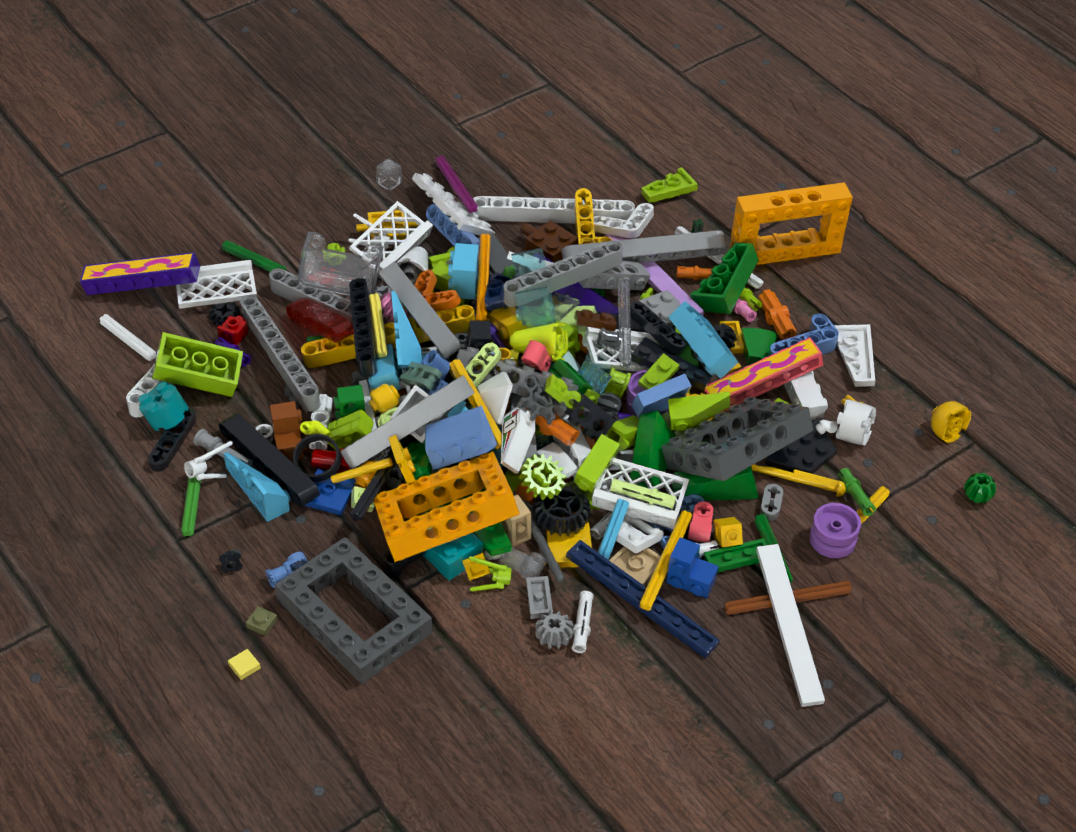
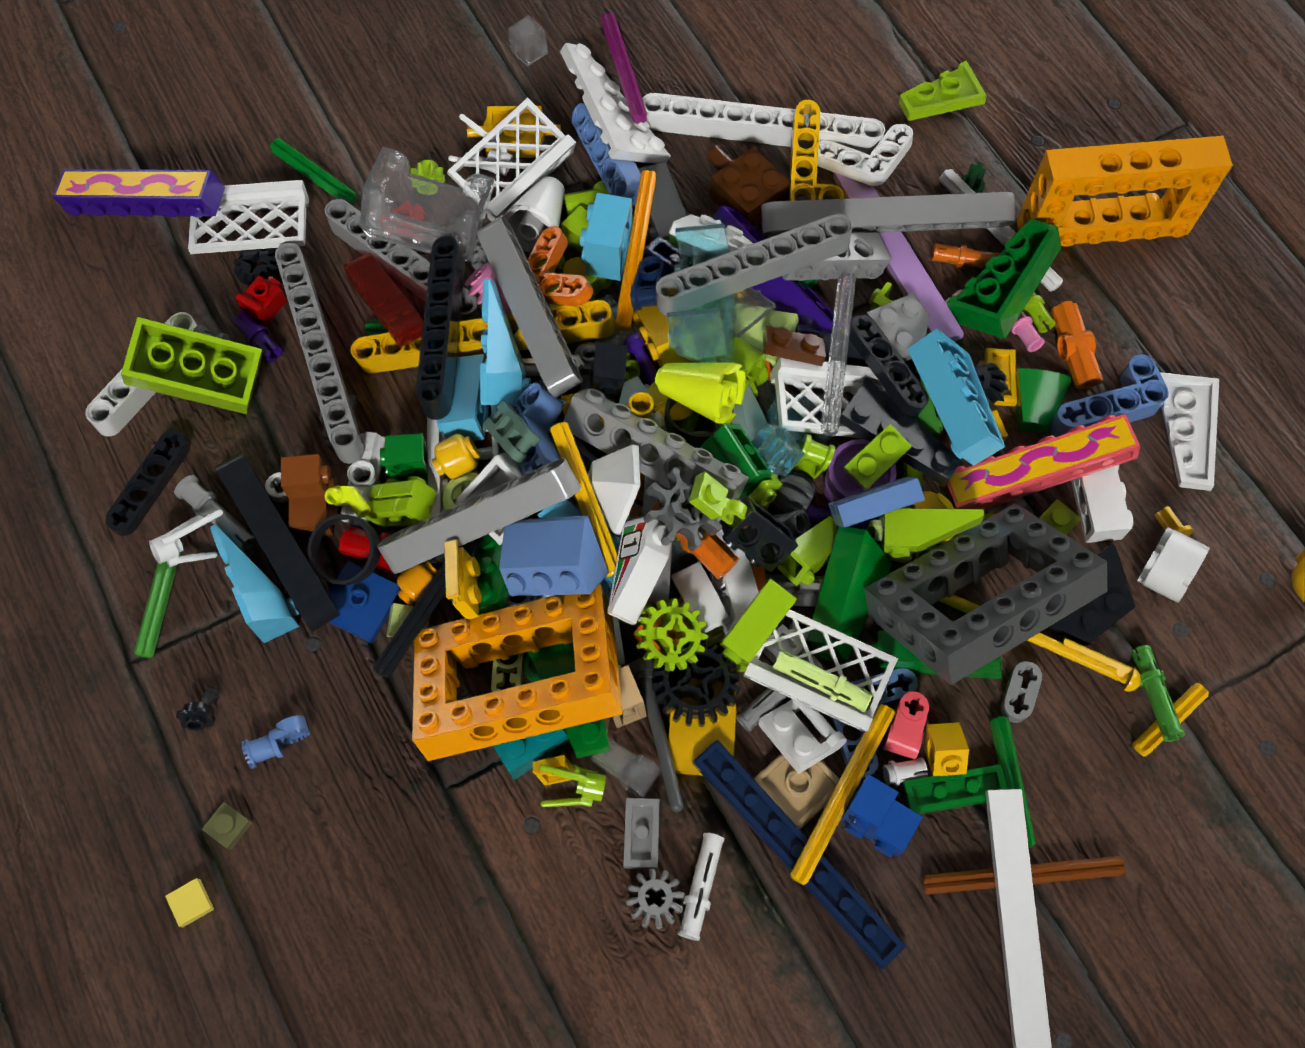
camera: 10 degrees right, 20 degrees up
white axle [99,314,156,361] -> none
teal brick [138,382,188,431] -> none
dark grey brick [275,537,432,684] -> none
yellow bar [331,458,392,484] -> none
light yellow axle [369,293,388,358] -> none
yellowish green beam [465,343,501,388] -> none
coral piece [521,340,551,373] -> none
dark grey bush [597,328,622,349] -> none
medium azure axle [598,499,629,560] -> none
medium lavender wheel [809,503,861,559] -> none
white arm [816,420,838,434] -> none

